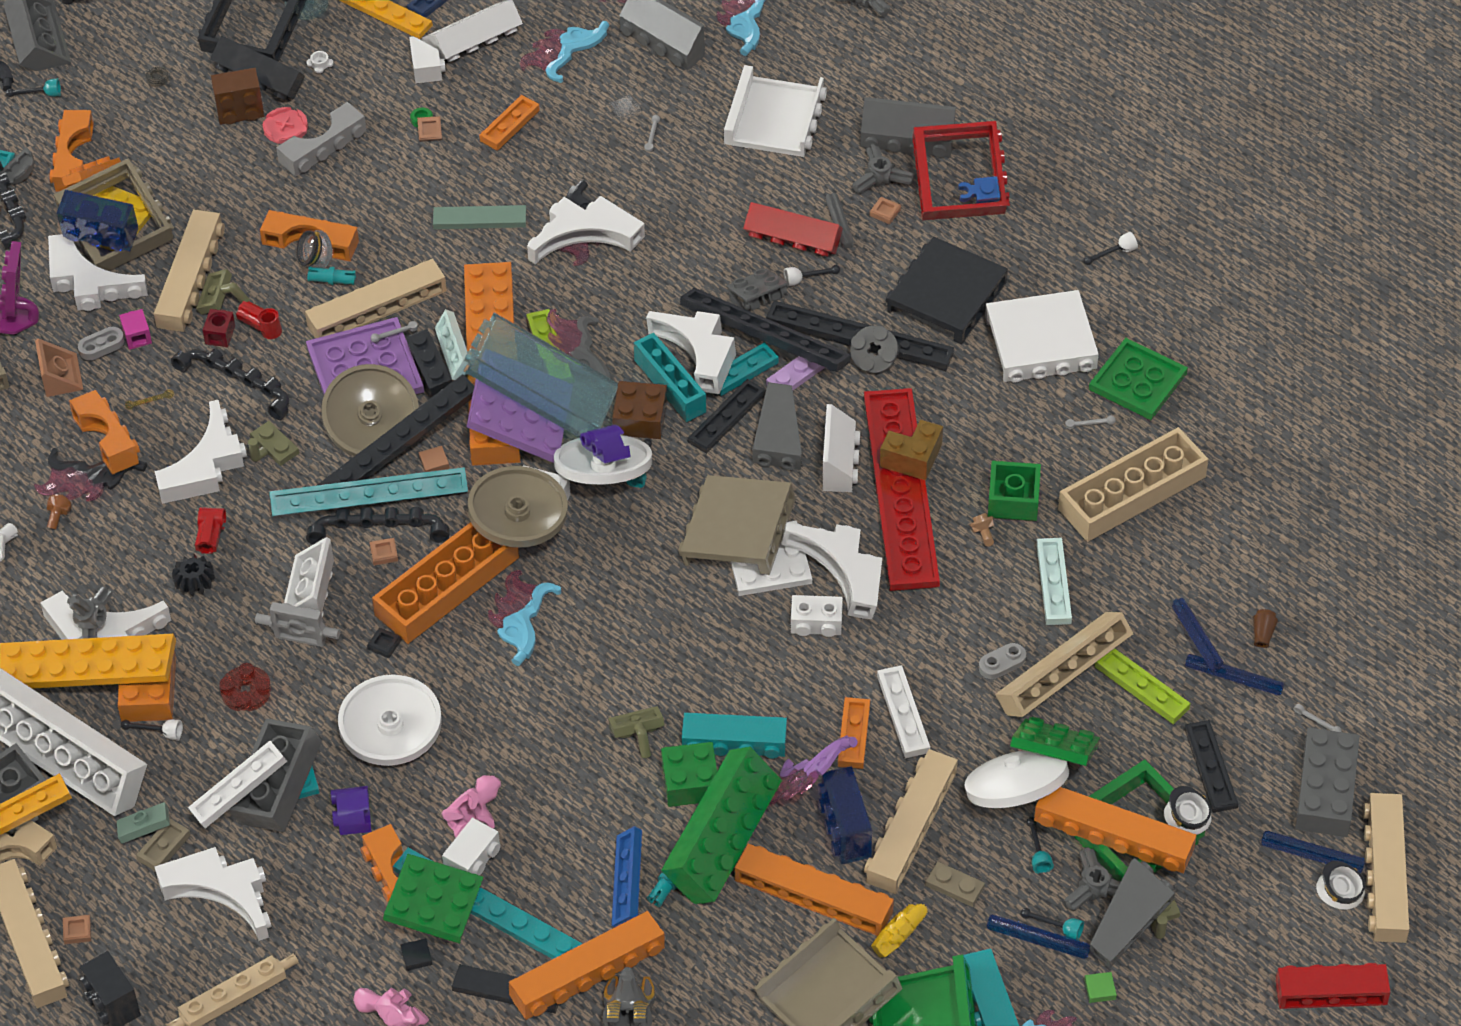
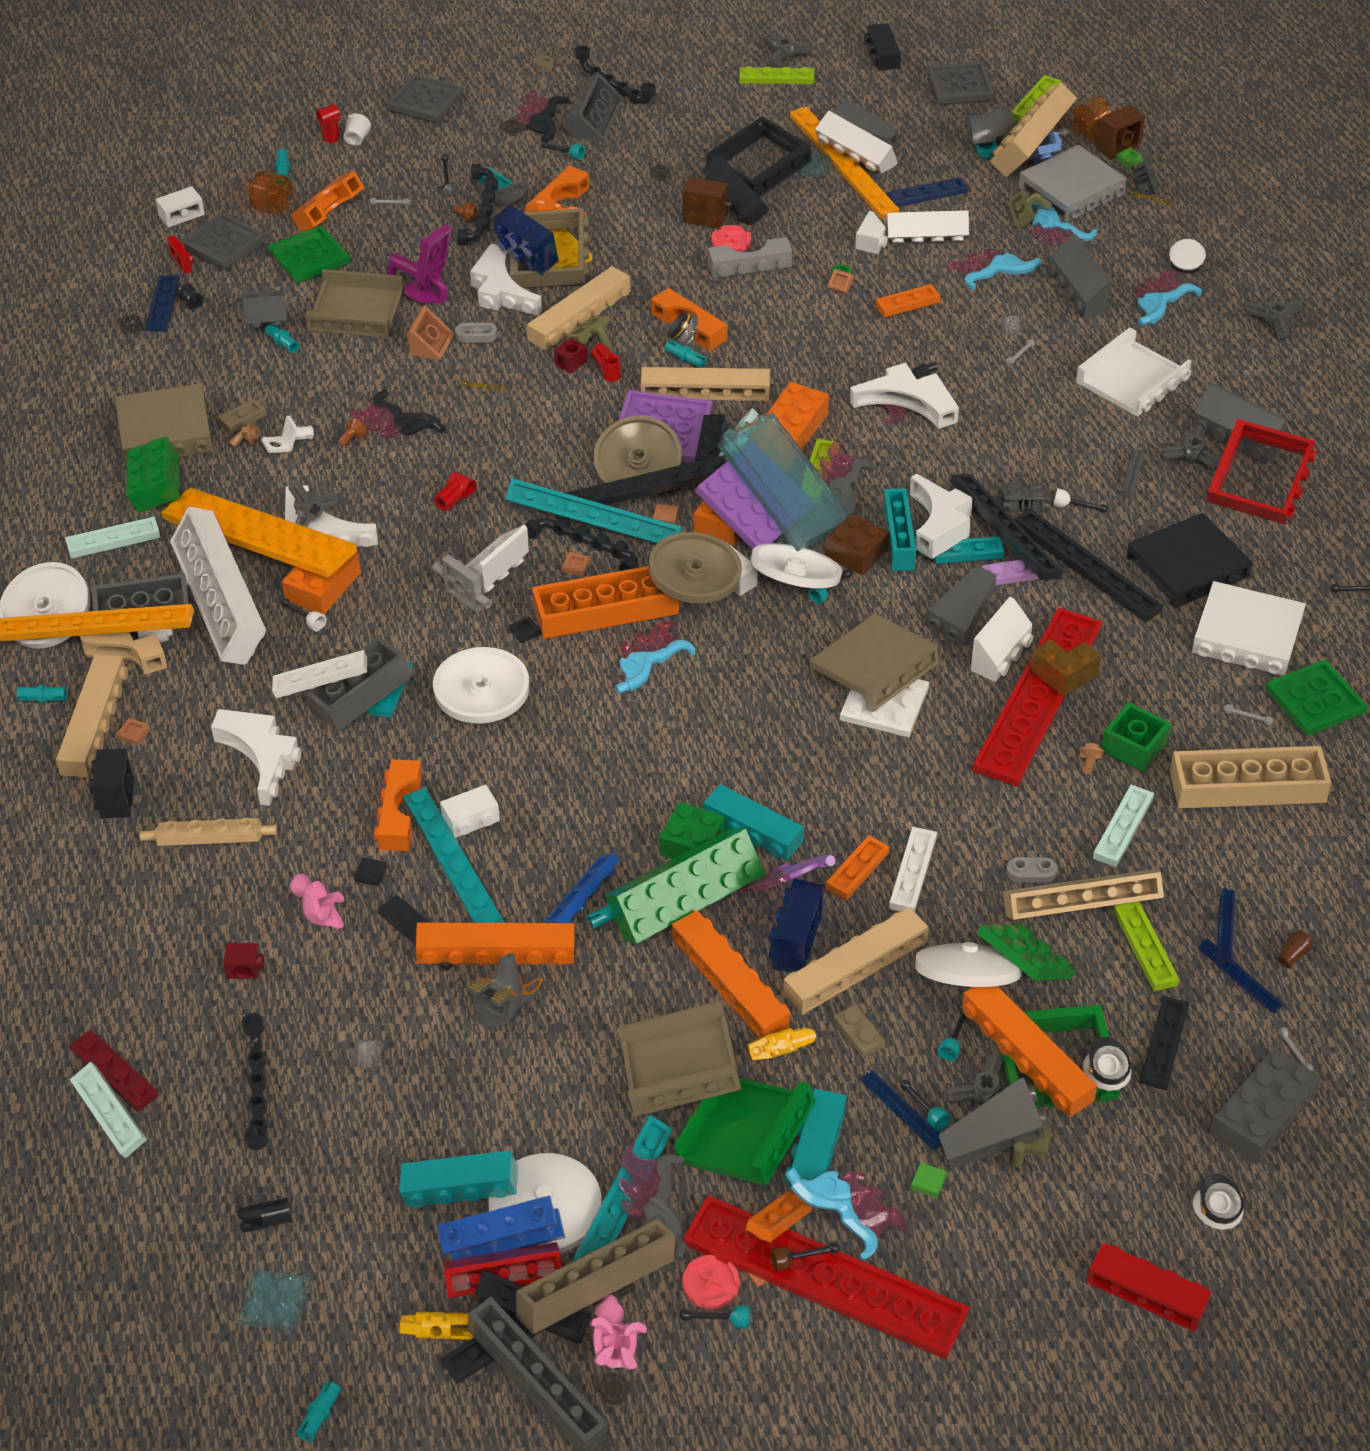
camera: 30 degrees right, 5 degrees down
orange arch [69,390,140,474] -> none
sand green plate [117,802,170,843] -> none
dark pink brick [119,309,152,350] -> none
dark tan plate [136,818,191,871] -> none
white arch [155,400,247,504] -> none
black bar [171,349,289,420] -> none
black gear [172,554,215,597] -> none
clear red plate [219,663,271,711] -> none
olive plate [248,421,299,466] -> none
white plate [307,51,333,73] -> none
dark purple cylinder [331,786,372,835] -> none
light grey hinge [371,321,418,343] -> none
green plate [383,854,483,944] -> none
sand green tile [433,205,526,229] -> none
bright pink animal [442,775,501,838] -> none
dark purple cylinder [580,425,631,463] -> none
olive plate [608,706,665,758] -> none
black tile [687,379,766,454] -> none
brick [743,202,843,257] -> none
white arch [781,523,882,619] -> none
white brick [791,595,843,637] -> none
dark grey plate [850,326,899,374] -> none
nougat tile [870,197,901,224] -> none
blue plate [958,176,1000,203] -> none
clear blue axle [1261,831,1365,873] -> none
tan brick [1363,793,1409,943] -> none

